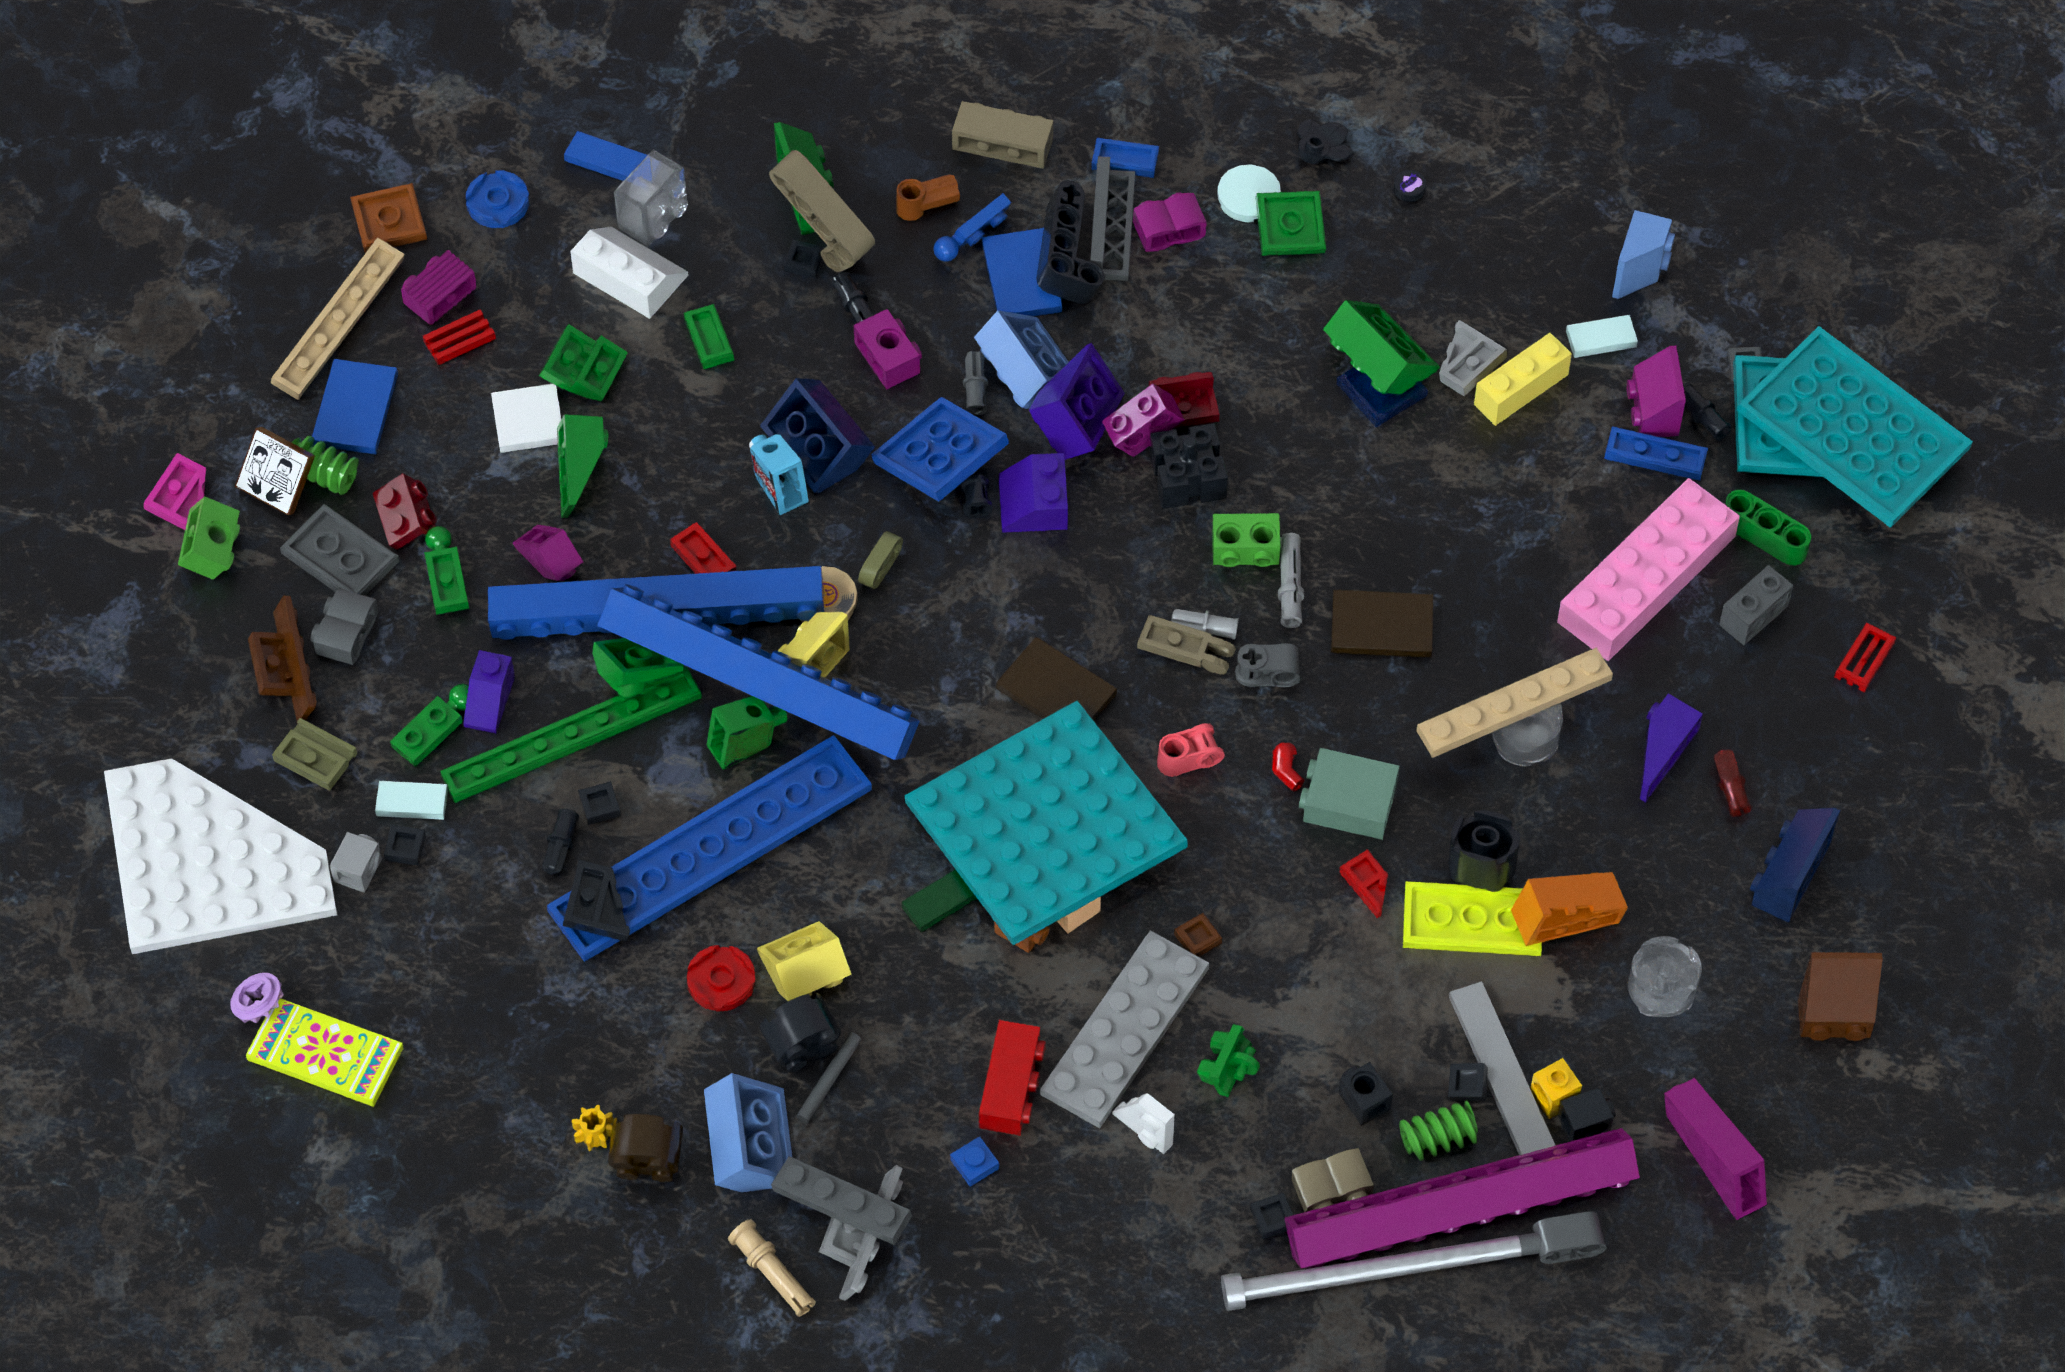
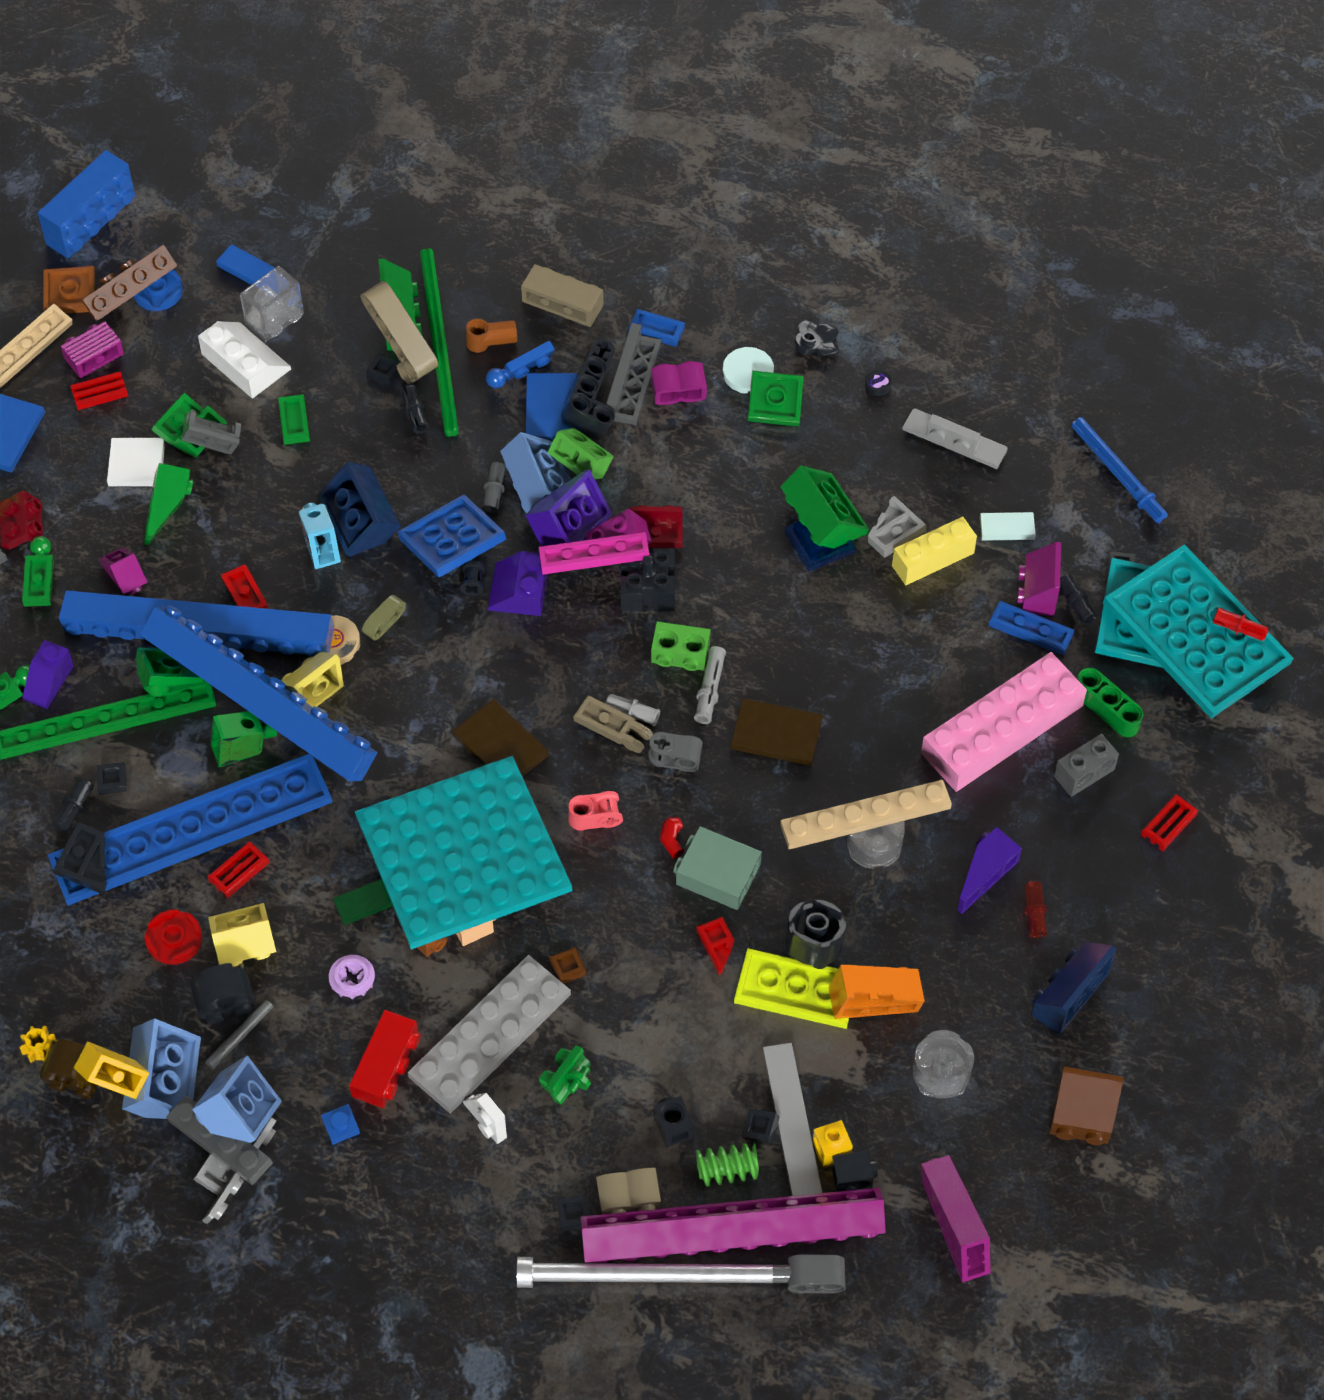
camera: 10 degrees right, 0 degrees up
tan pin [728,1219,816,1317] -> none
magenta brick [854,309,922,390] -> none
medium blue slope [1612,210,1675,299] -> none
none -> blue brick [38,150,135,259]
none -> yellow brick [74,1042,149,1099]
none -> bracket [81,244,177,321]
none -> dark grey hinge [181,409,241,455]
none -> medium blue slope [192,1056,282,1143]
none -> red tile [207,841,269,899]
none -> lavender gear [329,955,375,1000]
none -> green axle [420,248,459,437]
none -> dark pink plate [539,532,649,574]
none -> bright green brick [547,428,614,480]
none -> light grey bracket [902,409,1008,469]
none -> blue axle [1072,417,1168,524]
none -> red axle [1213,607,1268,641]

